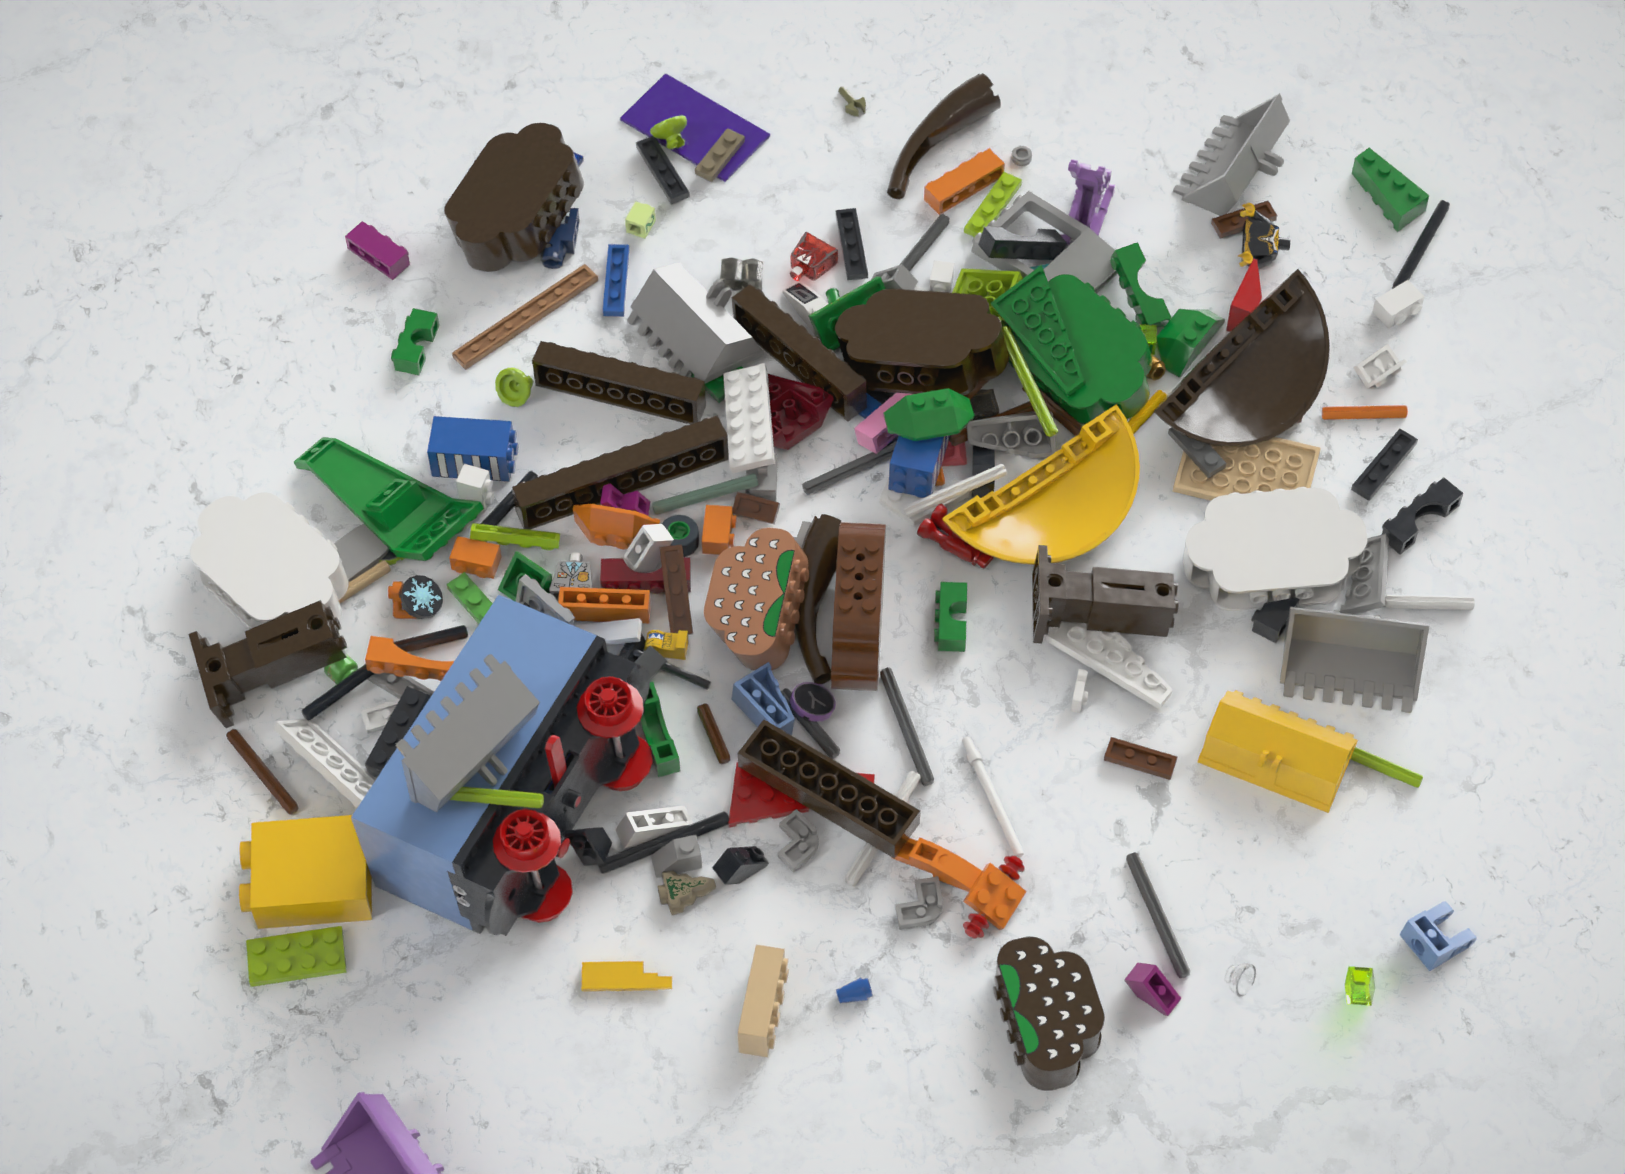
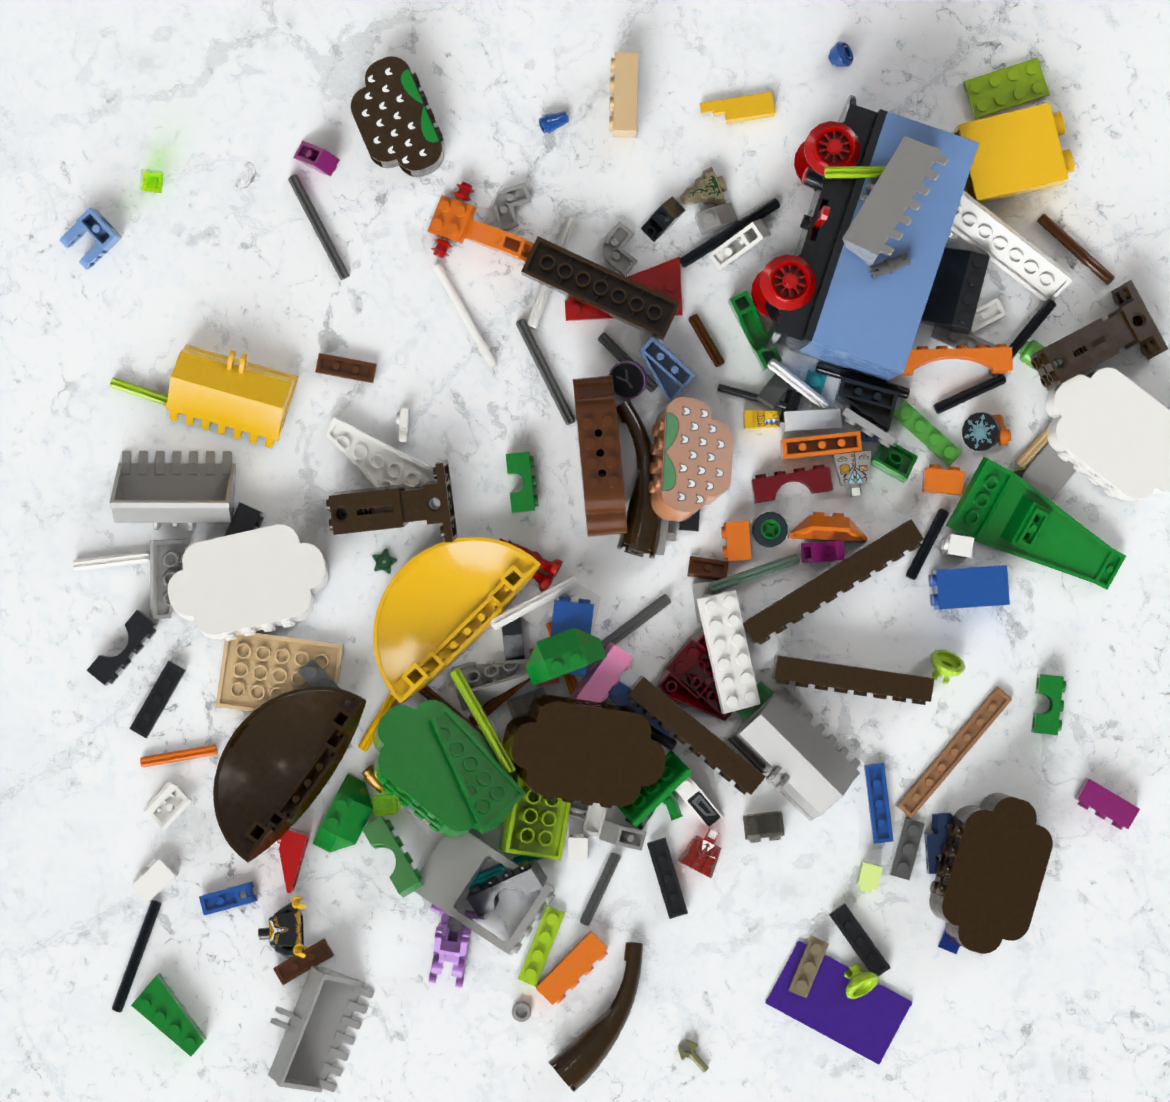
camera: 165 degrees right, 30 degrees up
lime plate [470,523,560,550] -> none
black slope [564,827,612,866] -> none
white brick [623,524,674,572] -> none
reddish brown plate [659,544,693,635] -> none
none -> blue plate [199,881,258,916]
none -> clear green plate [372,549,397,574]
none -> blue cone [828,41,853,67]
none -> dark grey plate [890,818,925,880]

